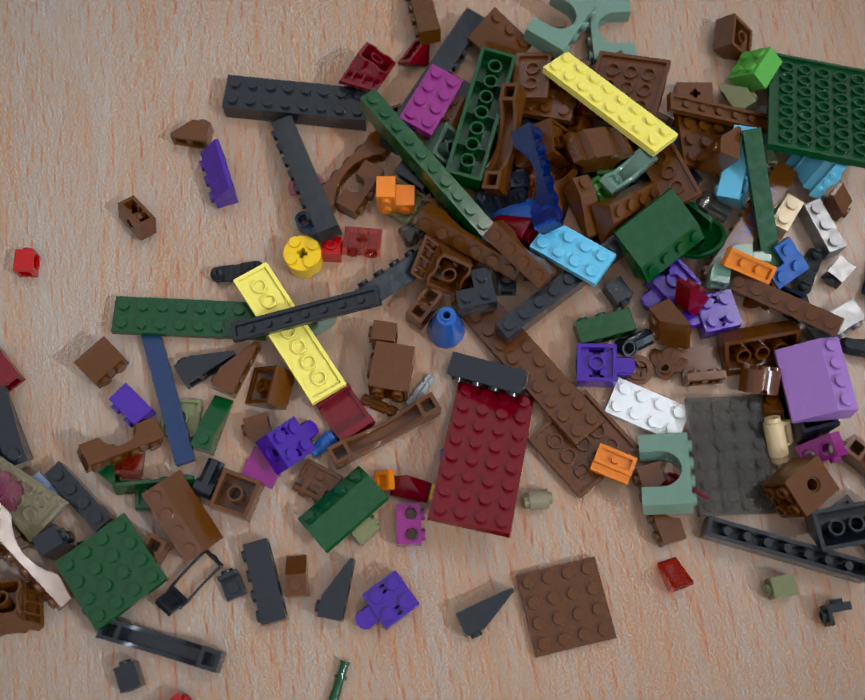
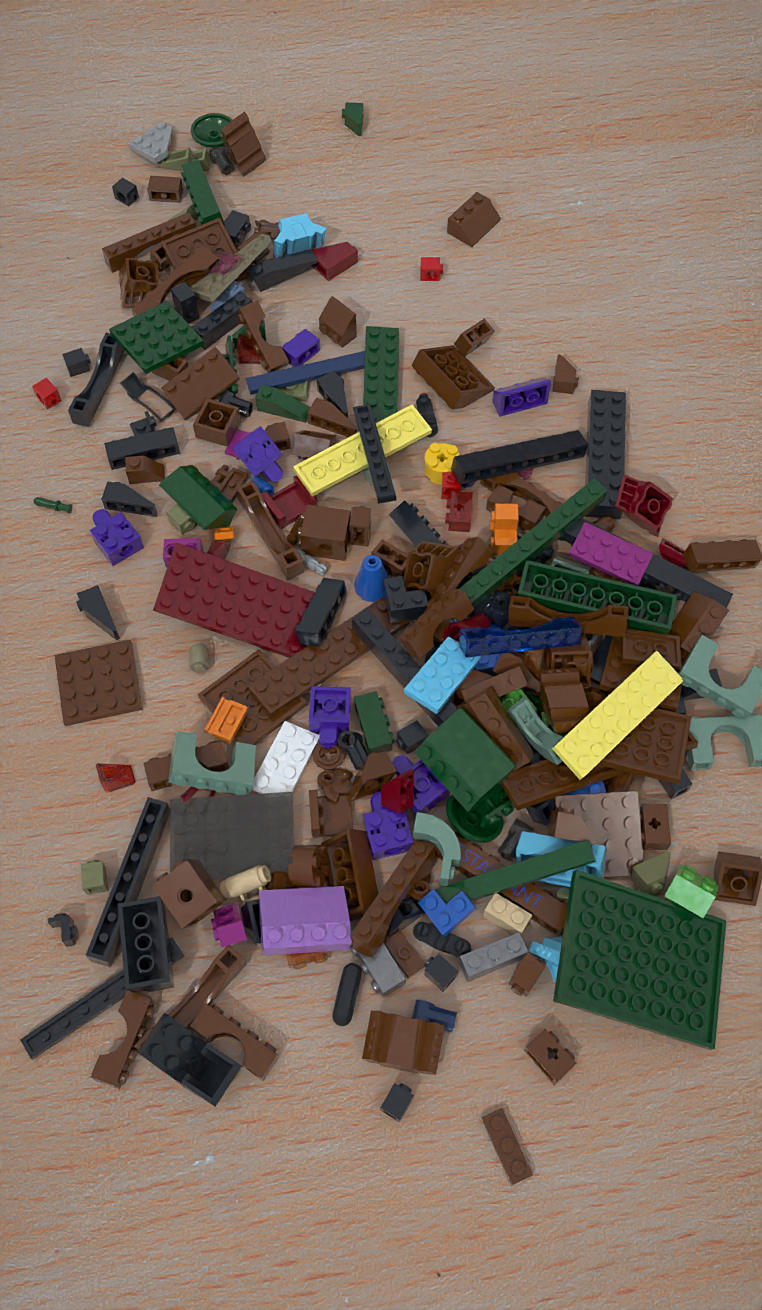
camera: 90 degrees right, 10 degrees down
reddish brown plate [667,92,767,134] -> none
orange plate [720,246,778,285] -> none
none -> reddish brown plate [383,930,425,979]
none -> reddish brown slope [411,345,495,410]

